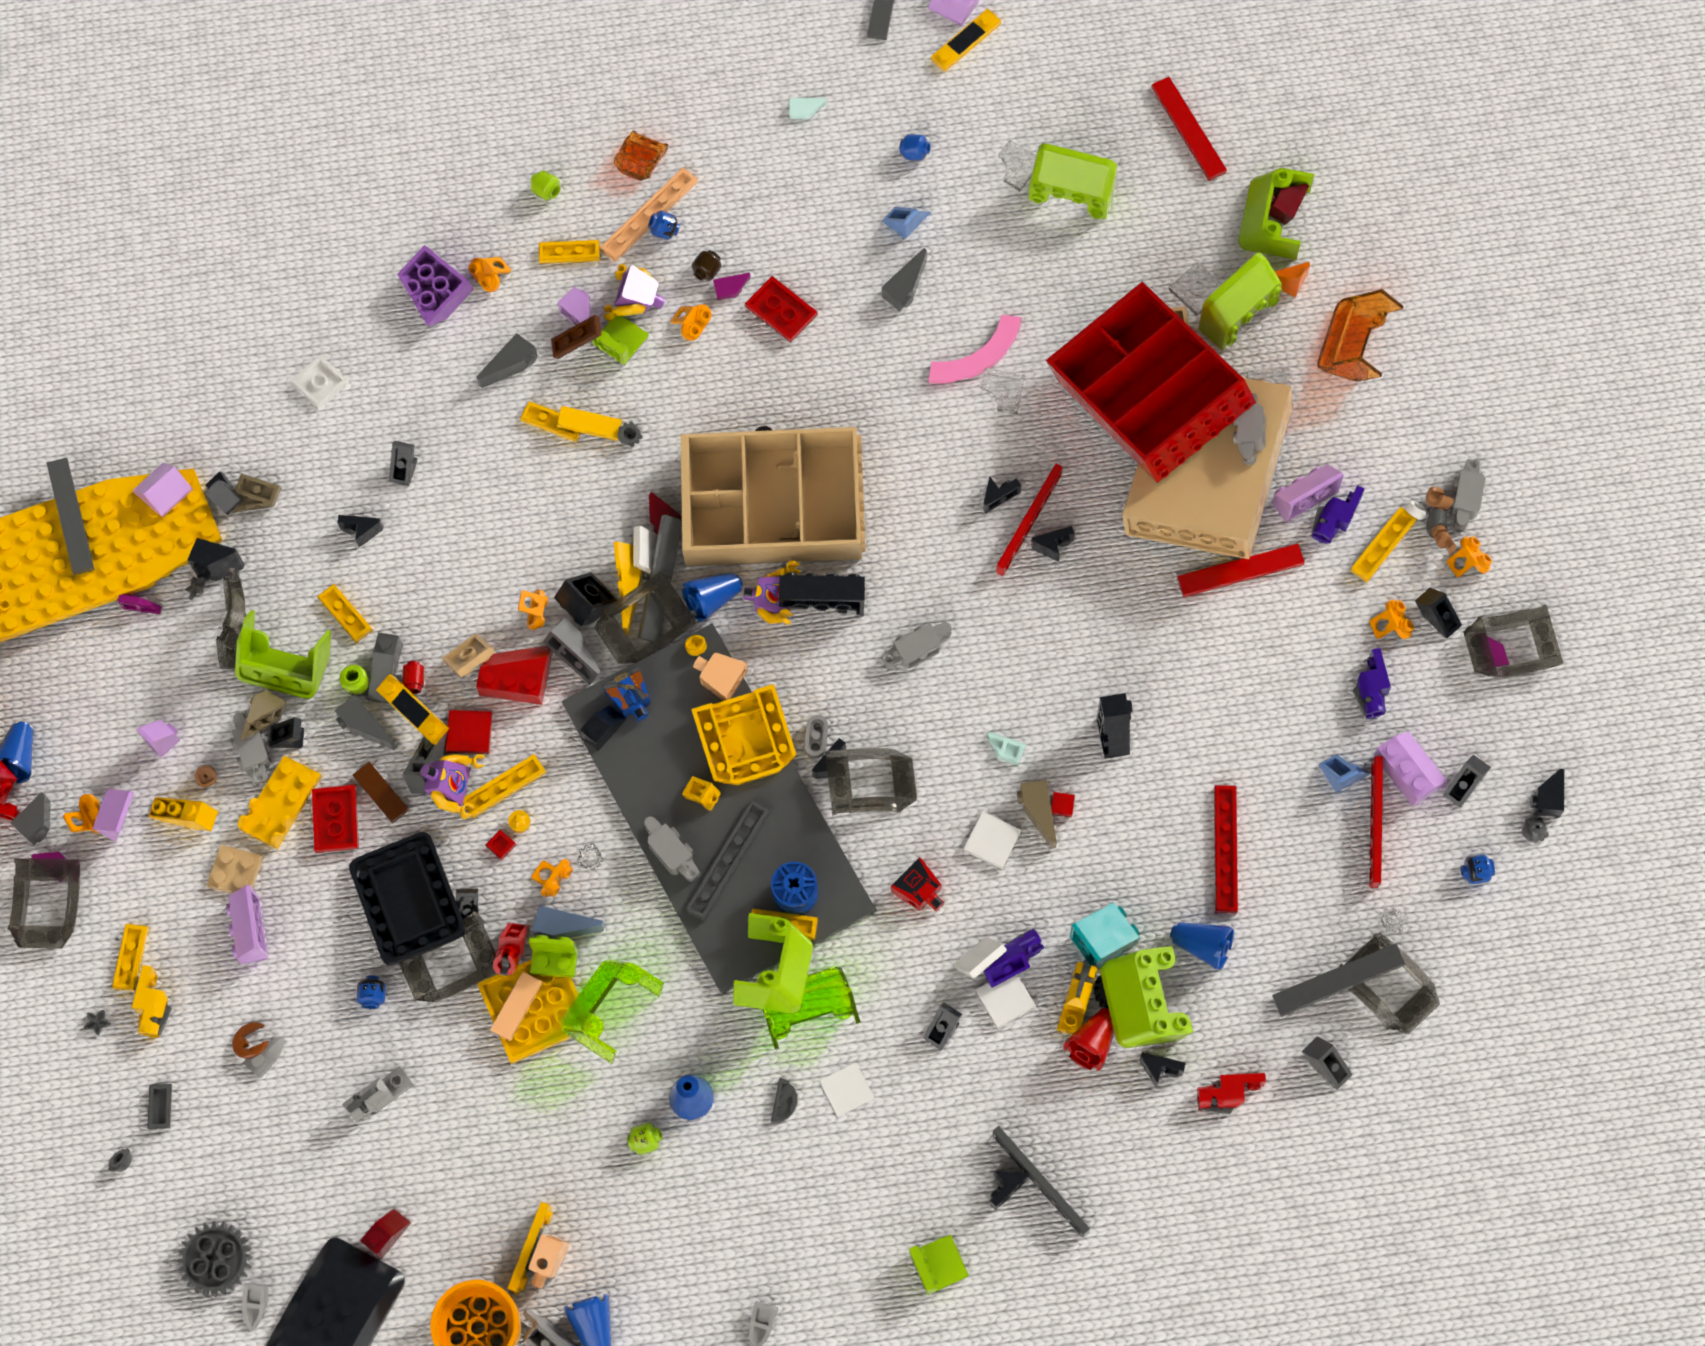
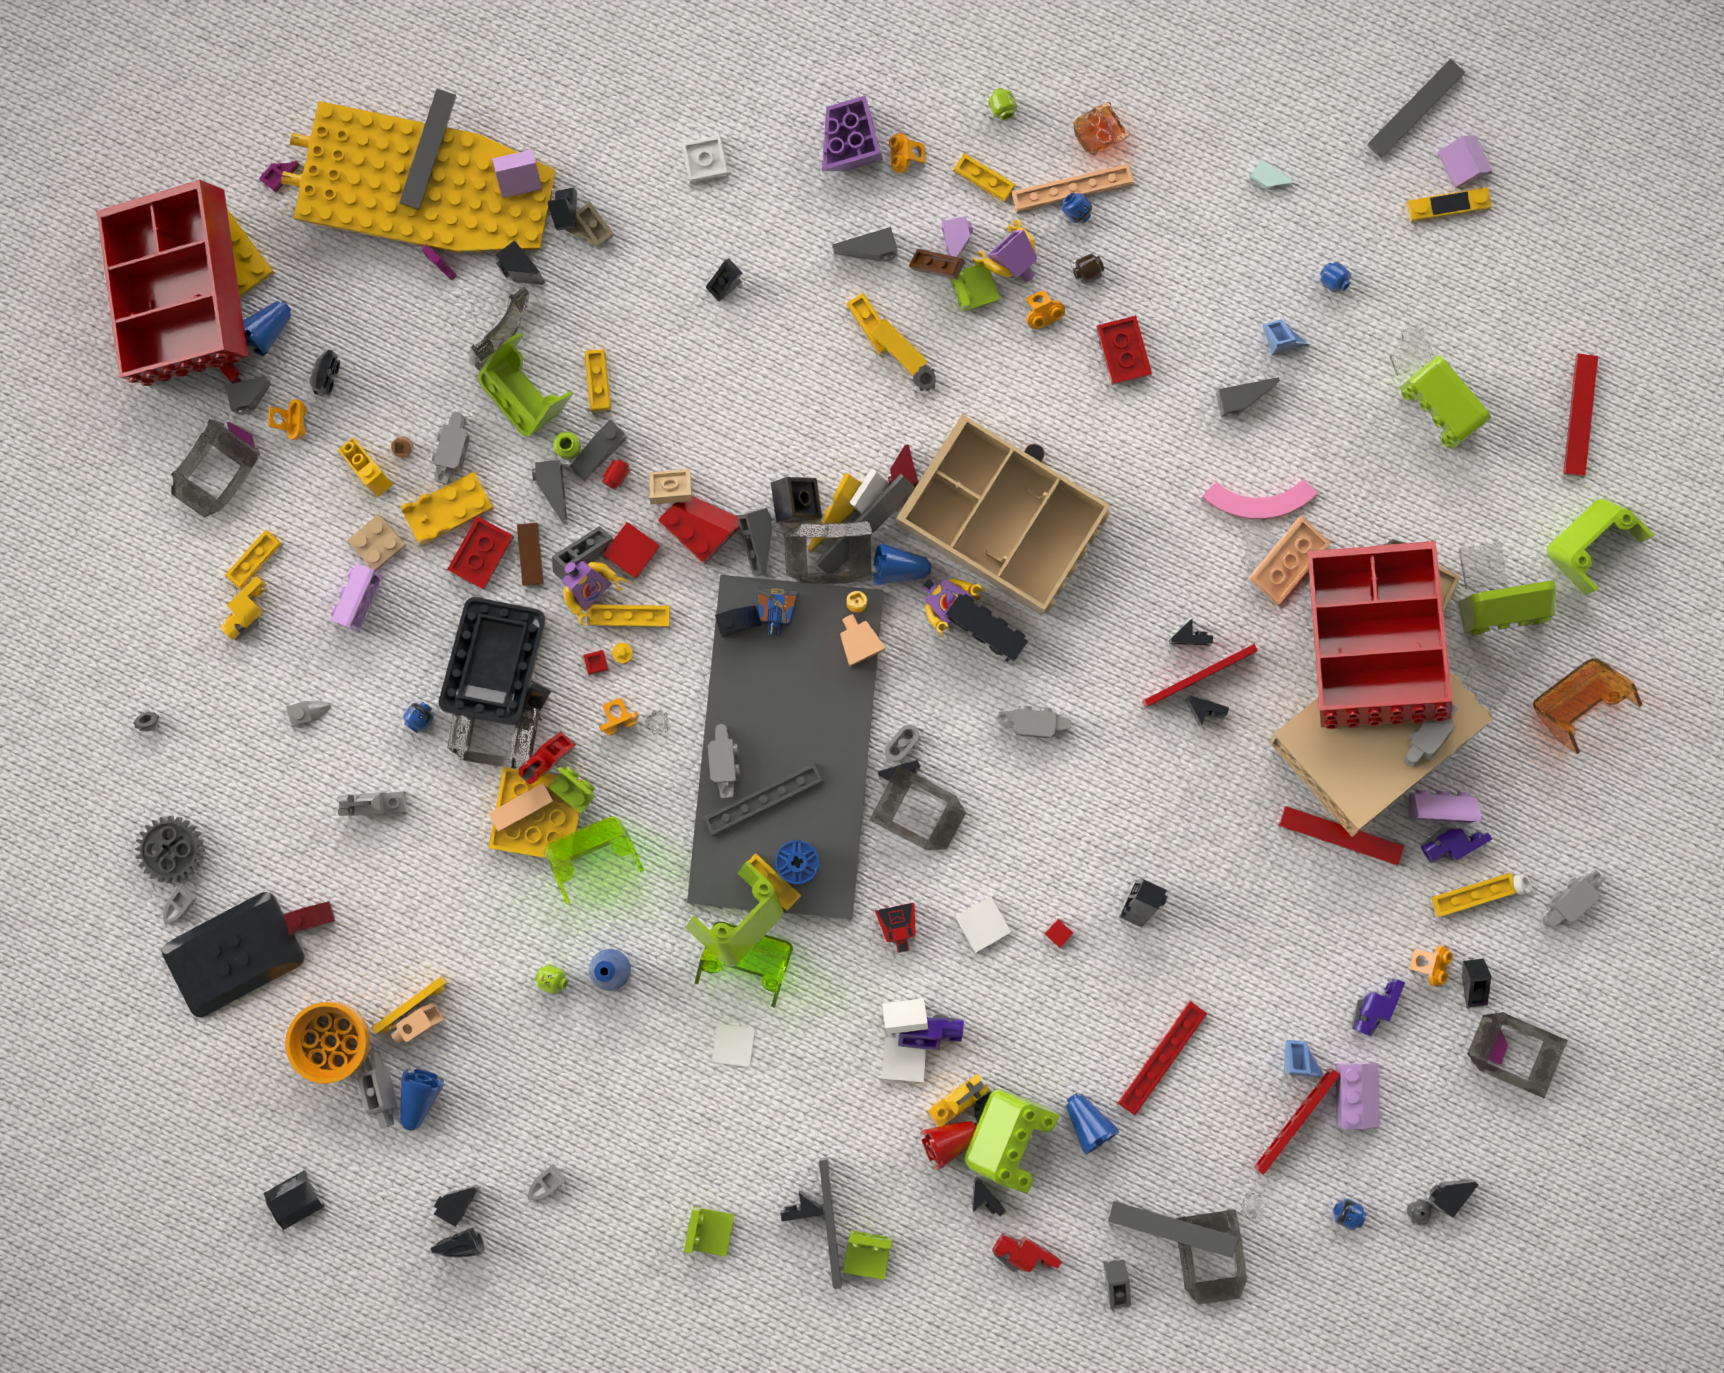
camera: 30 degrees right, 15 degrees up
dark grey plant [84,1010,111,1036] -> none
lavender slope [93,789,134,841] -> none
lavender slope [136,720,180,758] -> none
dark grey tile [147,1084,172,1129] -> none
dark grey plant [185,576,206,600] -> none
dark orange head [232,1022,269,1059] -> none
dark tan slope [240,689,287,740] -> none
black slope [269,717,304,748] -> none
black slope [337,515,383,547] -> none
yellow plate [376,674,449,745] -> none
light orange bracket [518,589,548,630] -> none
sand blue slope [532,905,605,939] -> none
yellow bracket [682,776,721,811] -> none
yellow wedge [691,684,797,785] -> none
magenta tile [713,272,751,300] -> none
dark grey tile [771,1077,798,1122] -> none
black slope [923,1002,962,1050] -> none
light aqua tile [987,731,1026,765] -> none
dark tan slope [1017,780,1057,849] -> none
slope [1069,902,1140,970] -> none
dark red slope [1269,184,1309,225] -> none
orange slope [1275,262,1310,297] -> none
medium nougat piece [1426,487,1456,555] -> none
black slope [1443,755,1491,808] -> none
light orange bracket [1446,536,1492,577] -> none
none -> black slope [309,350,340,396]
none -> lime bracket [843,1230,892,1280]
none -> light nougat tile [1248,516,1331,605]

